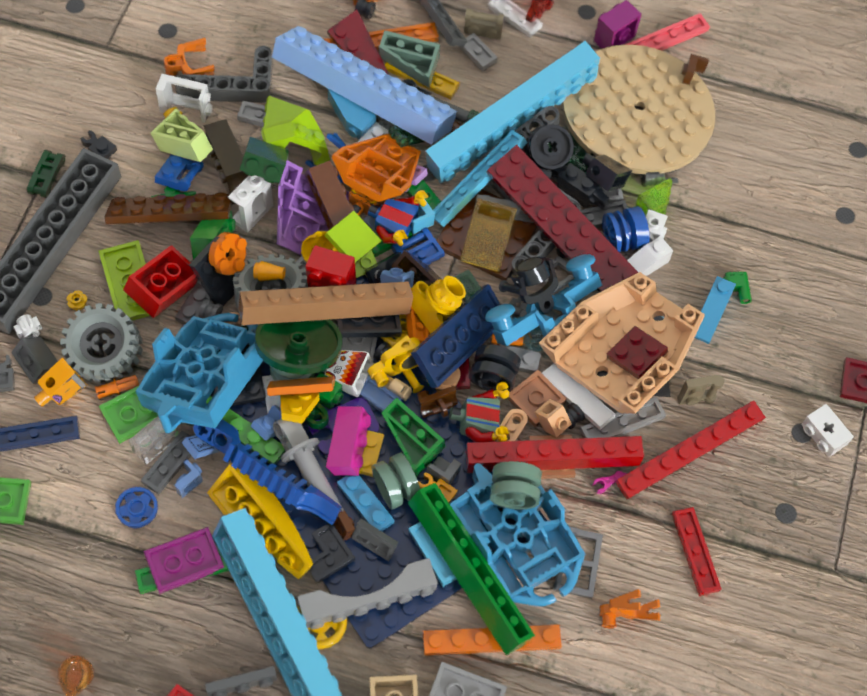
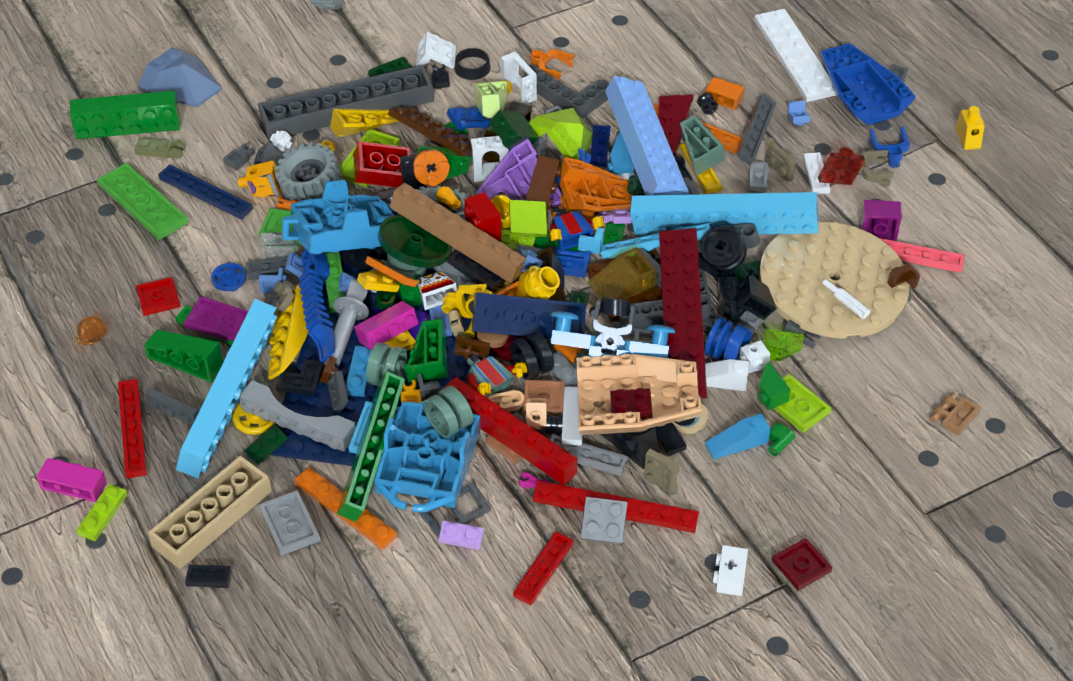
camera: 50 degrees right, 15 degrees down
orange piece [600,589,660,629] -> none
none -> red tile [136,277,181,316]
none -> green wedge [144,330,223,383]
none -> dark green plate [244,424,288,465]
none -> dark tan plate [264,281,296,316]
none -> yellow wedge [330,109,399,137]
none -> white bracket [416,32,456,68]
none -> lavender plate [438,521,484,550]
none -> black tyre [454,48,491,80]
none -> light grey plate [581,497,628,544]
none -> clear blue plate [590,125,611,167]
none -> green slope [757,363,790,410]
none -> lime plate [773,374,832,433]
none -> white axle [822,279,870,319]
none -> medium nougat plate [930,393,981,436]

